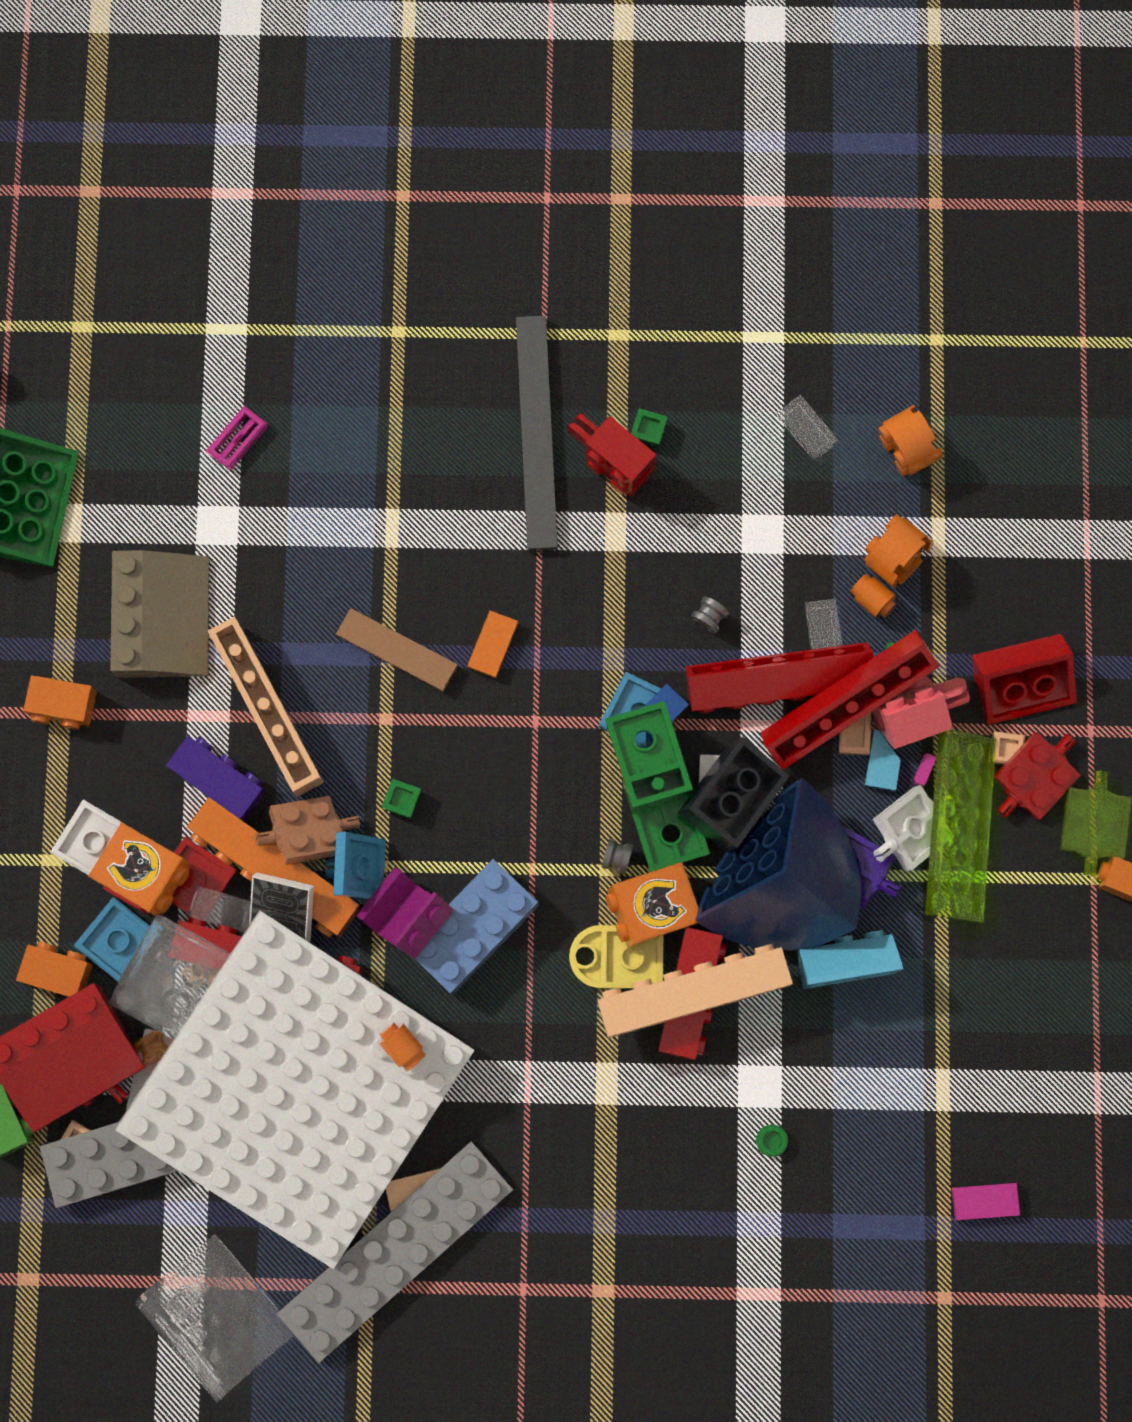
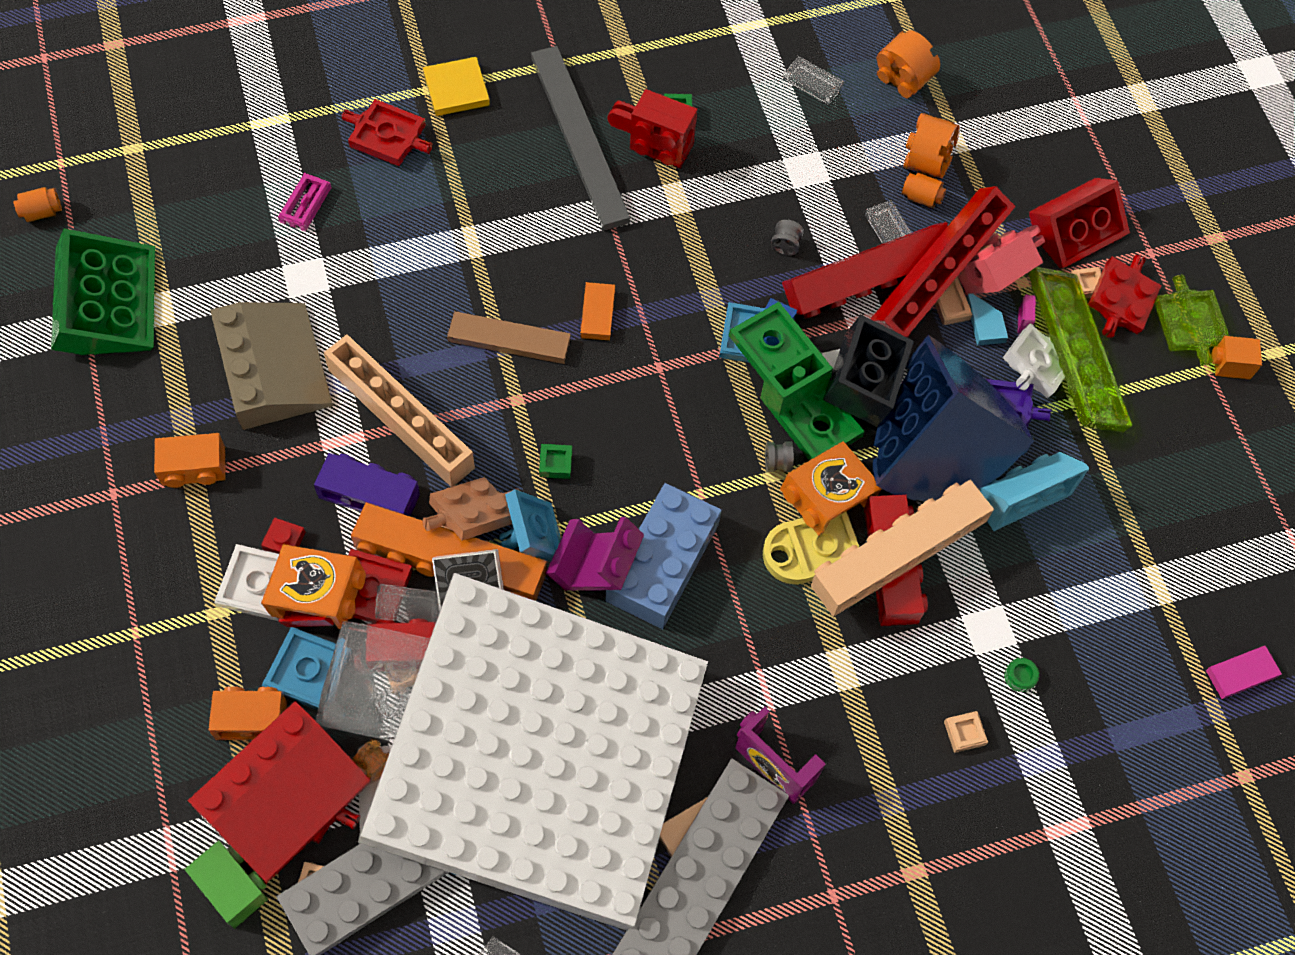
camera: 25 degrees left, 15 degrees down
orange brick [379,1022,426,1071] -> none
none -> red plate [261,518,306,554]
none -> red plate [342,99,432,167]
none -> yellow tile [423,57,490,116]
none -> magenta panel [735,707,826,805]
none -> light nougat tile [944,711,988,753]

